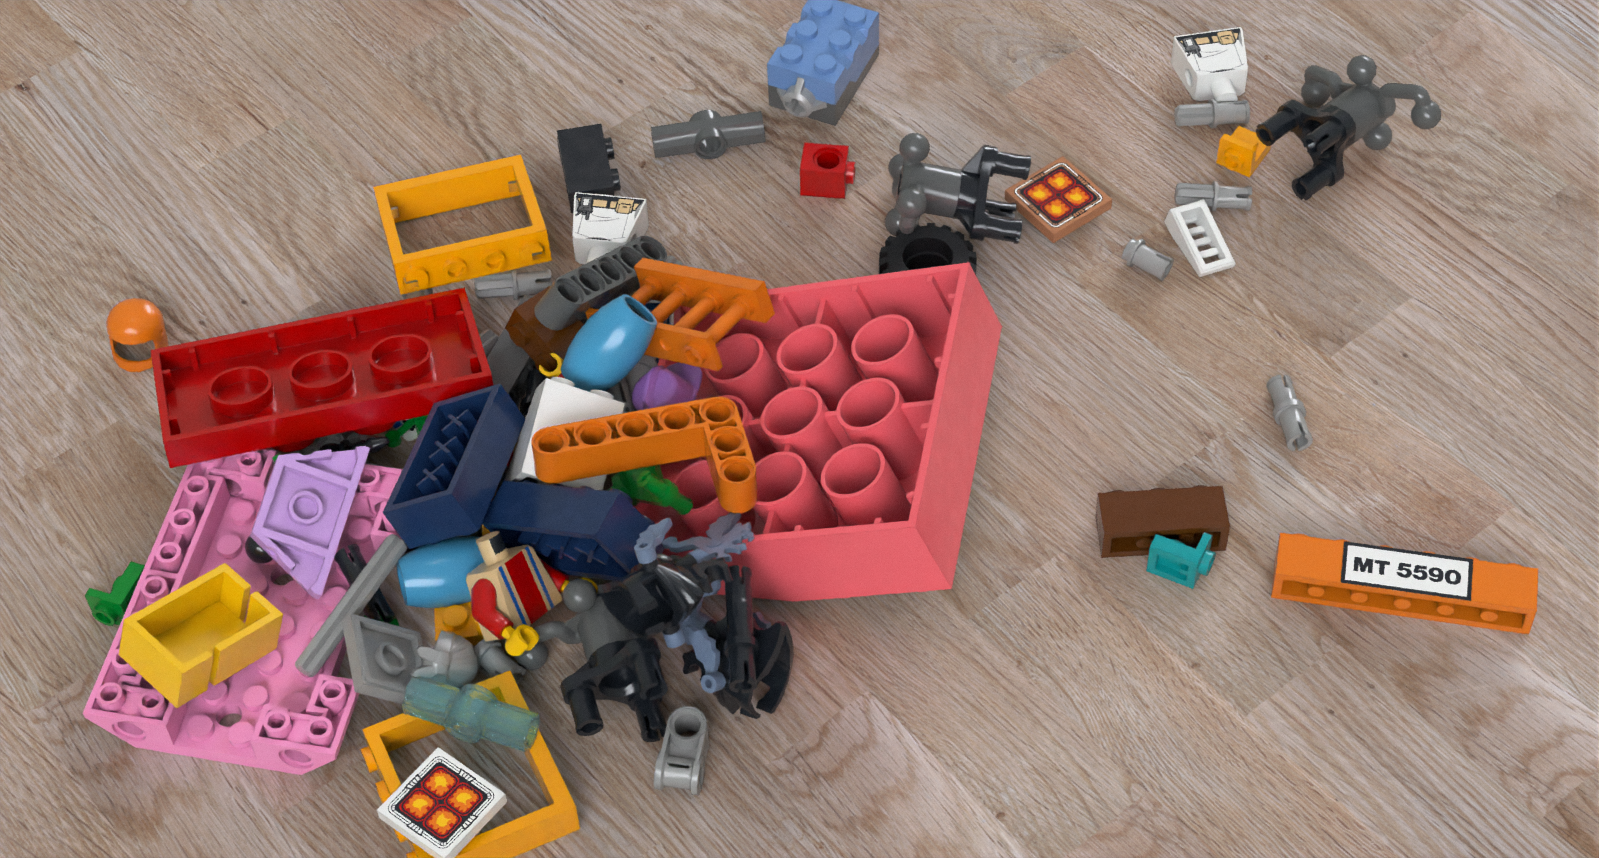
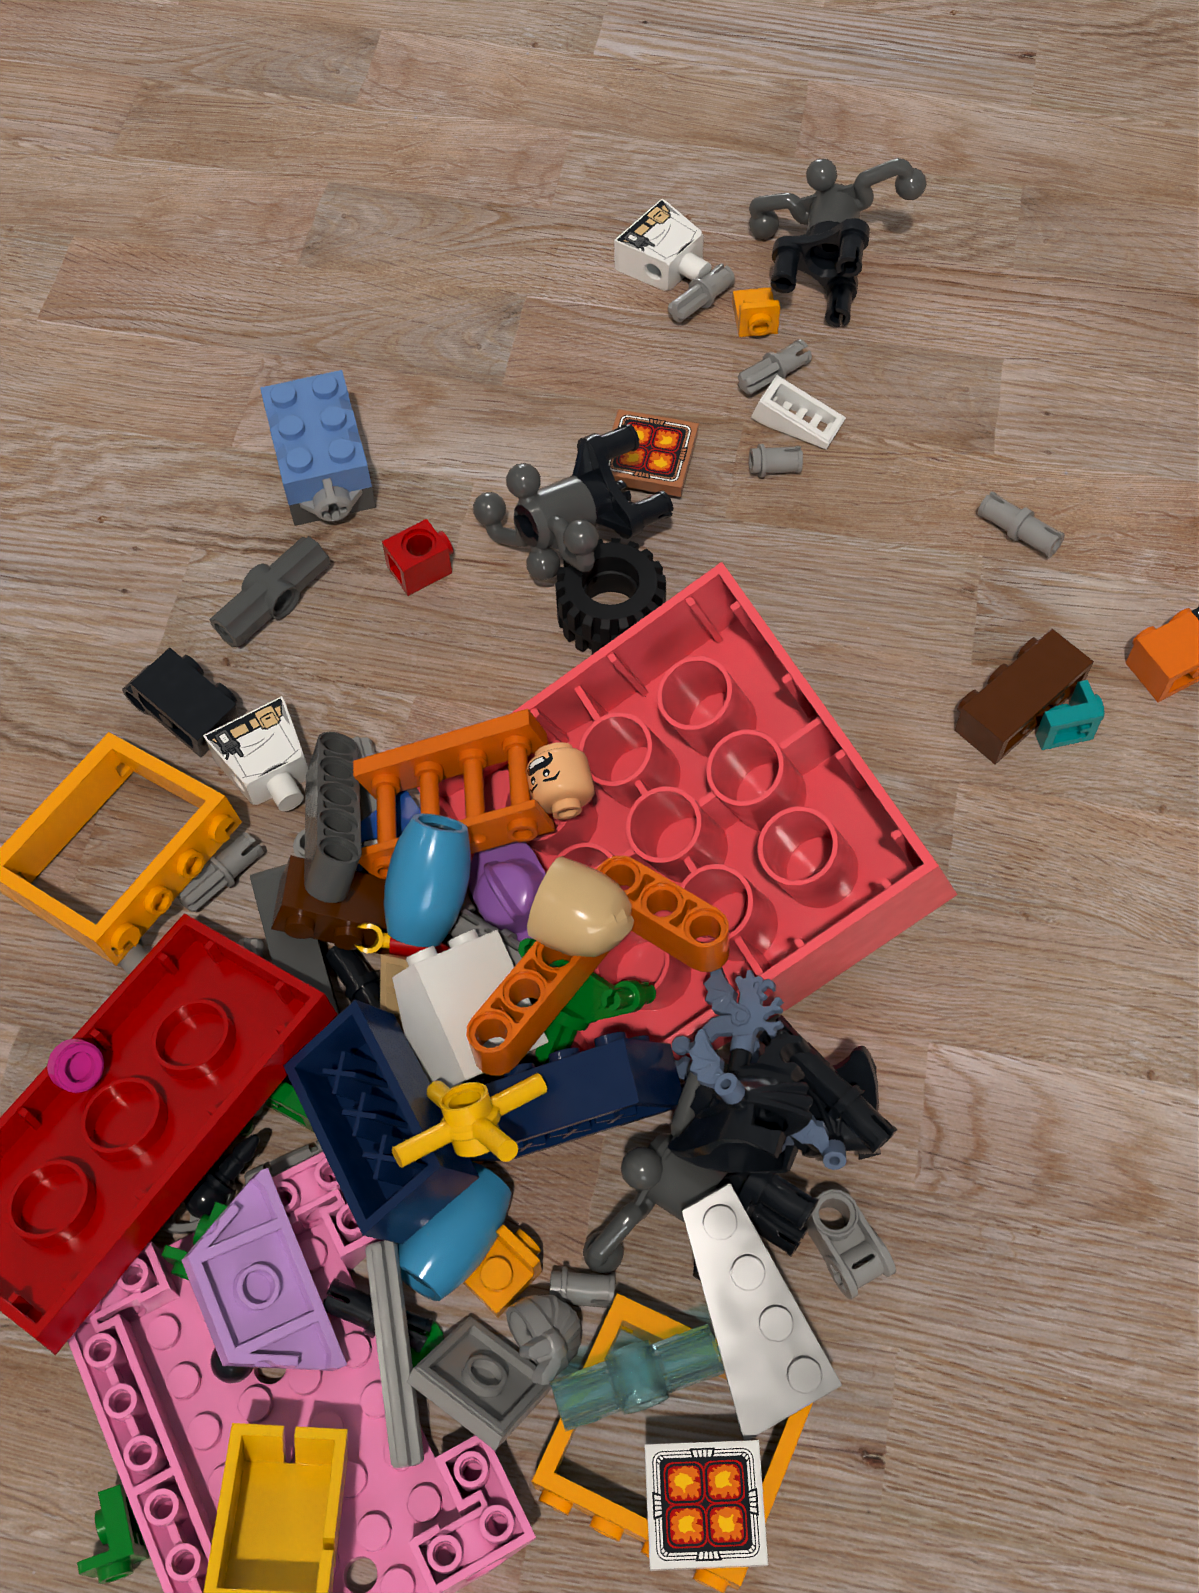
camera: 40 degrees left, 10 degrees up
torso [466,531,598,656] -> none
none -> dark pink tile [47,1039,104,1093]
none -> yellow bar [392,1073,547,1168]
none -> light nougat head [526,742,595,820]
none -> tan piece [527,856,634,957]
none -> wing [681,1182,842,1441]

